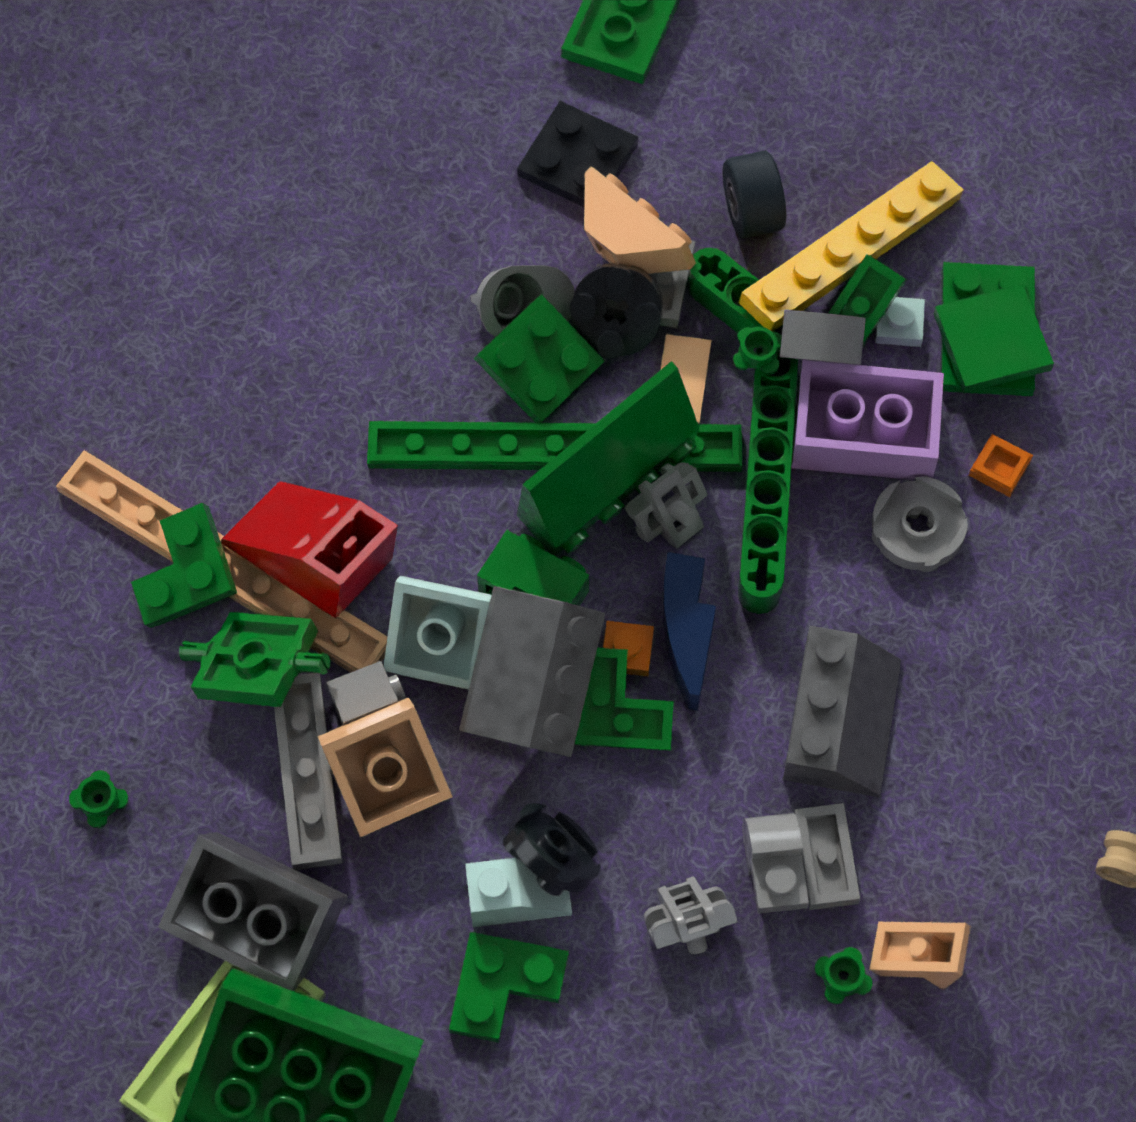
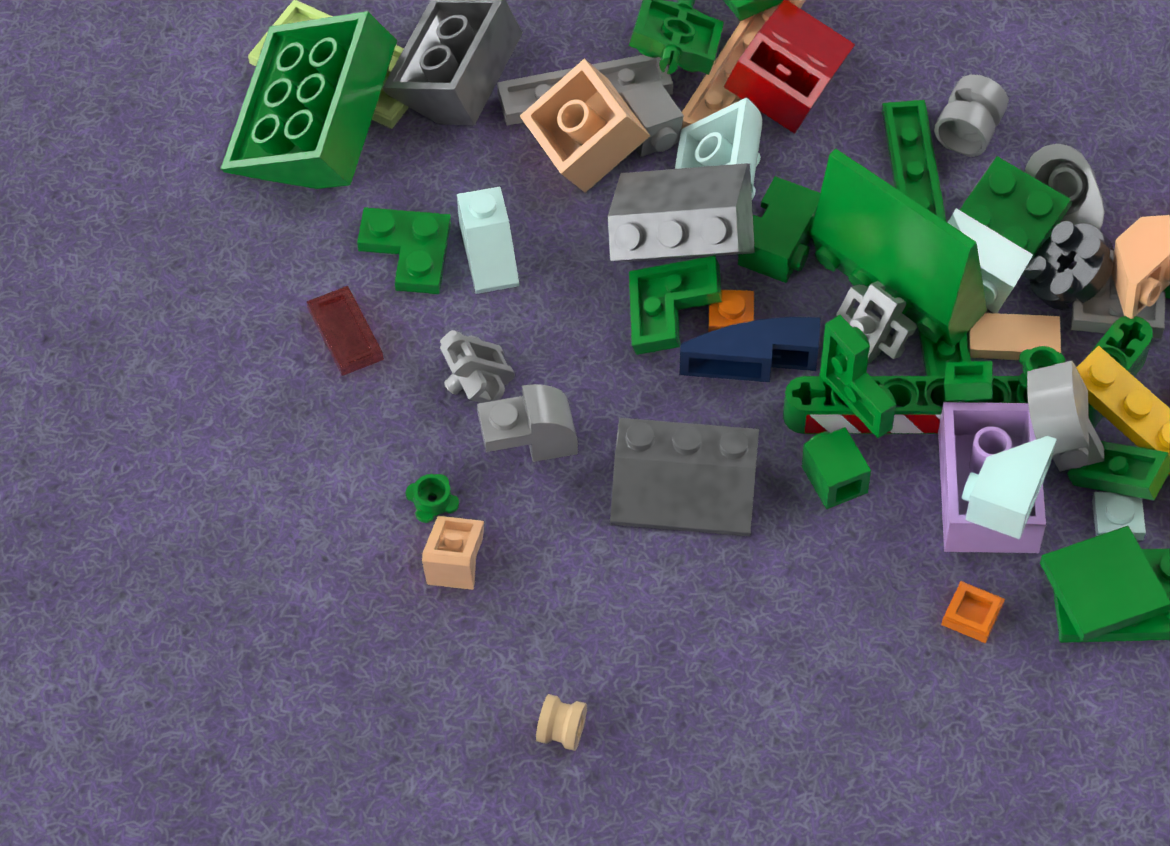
camera: 85 degrees right, 10 degrees down
black plate [503,803,601,896] -> none
light grey plate [794,803,860,910] -> none
light grey plate [871,477,968,572] -> none
none -> clear red tile [307,286,384,376]
none -> green brick [801,427,871,510]
none -> green plate [820,315,896,438]
none -> light grey wheel [934,74,1009,157]
none -> green plate [944,361,993,403]
none -> light aqua slope [948,208,1033,313]
none -> light aqua slope [962,436,1056,539]

